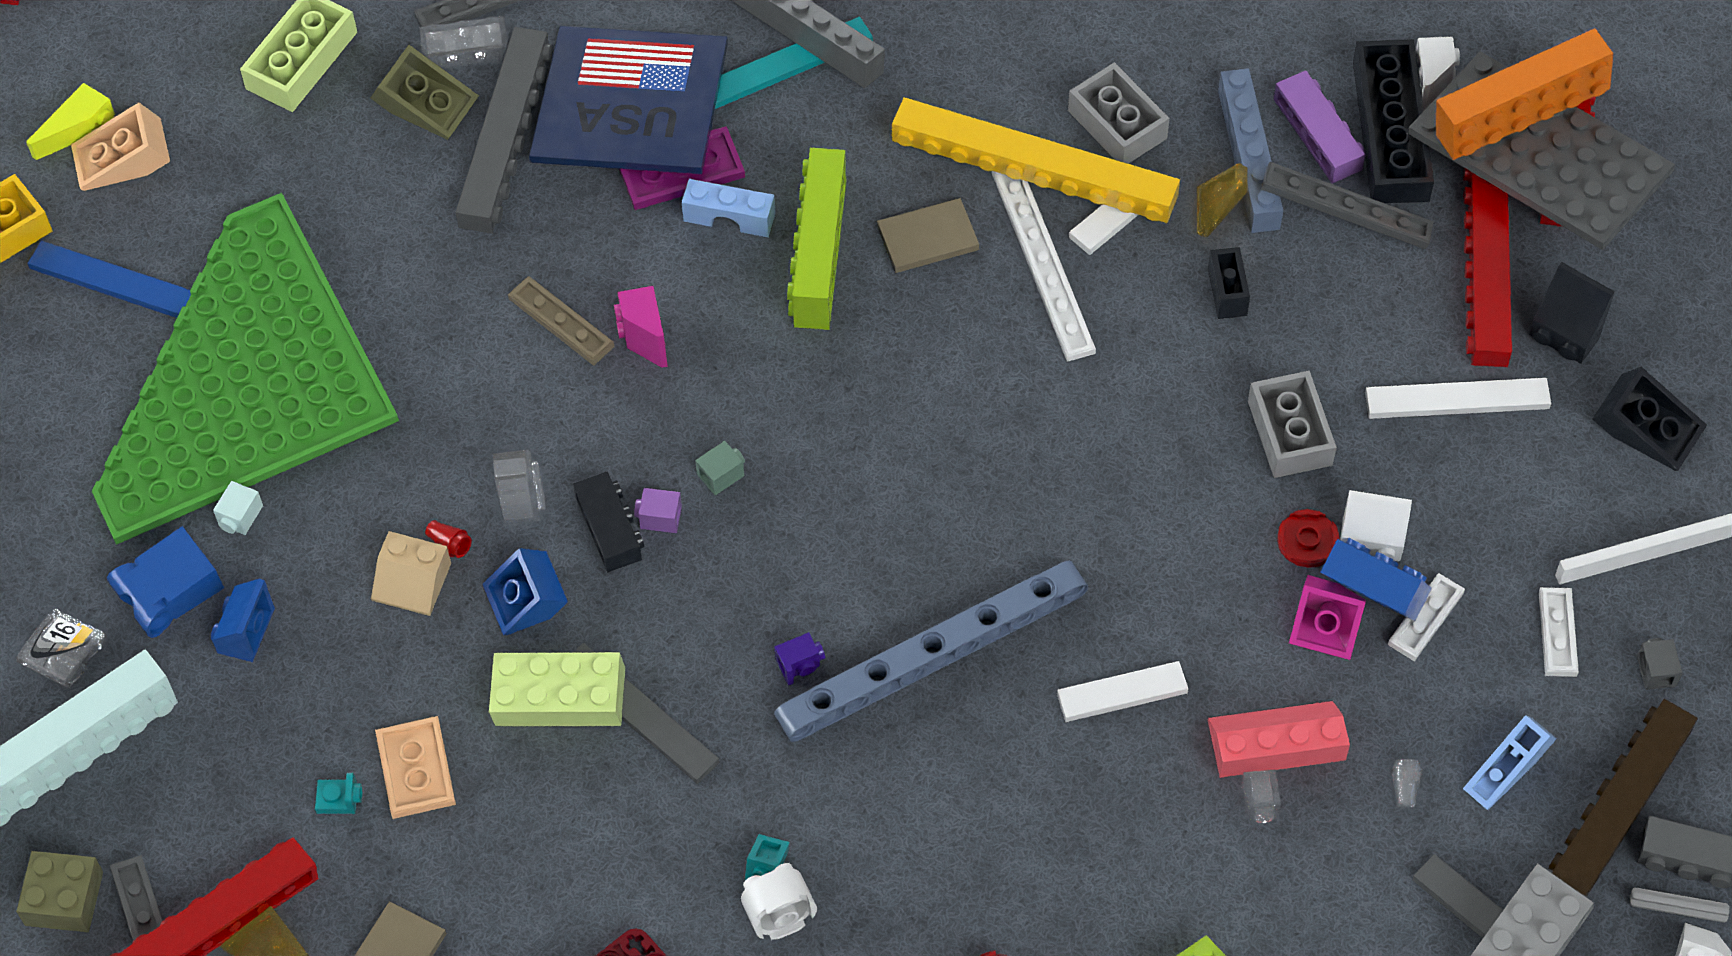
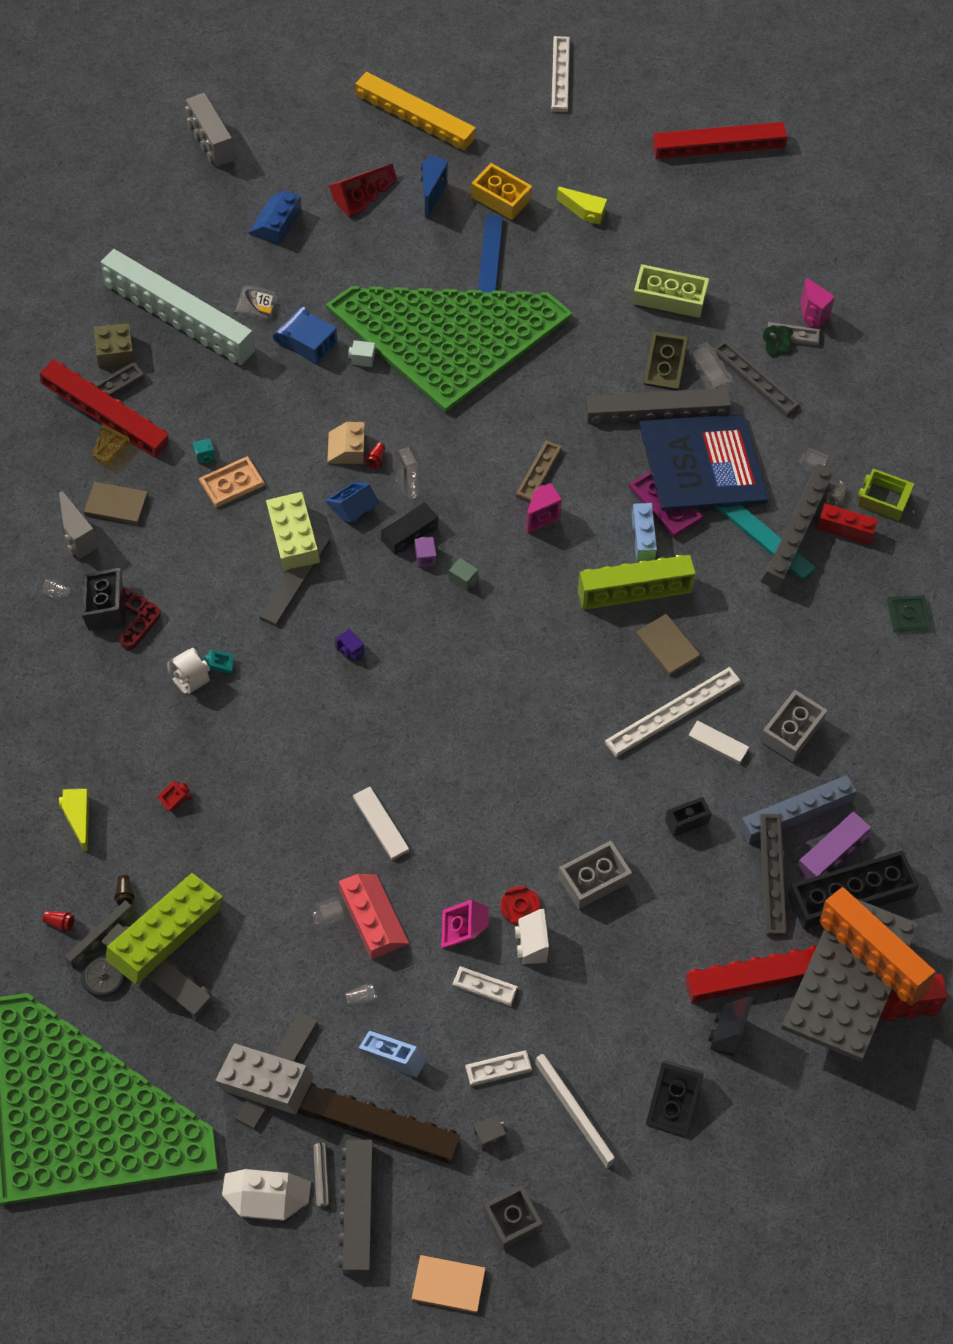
camera: 70 degrees right, 0 degrees up
light nougat slope [71,102,170,191] -> none
blue slope [211,579,275,662] -> none
sand blue beam [774,561,1089,742] -> none
yellow brick [892,97,1180,223] -> none
clear yellow wing [1197,163,1248,237] -> none
blue brick [1320,538,1432,621] -> none
white tile [1365,378,1551,419] -> none
white slope [1415,37,1460,110] -> none

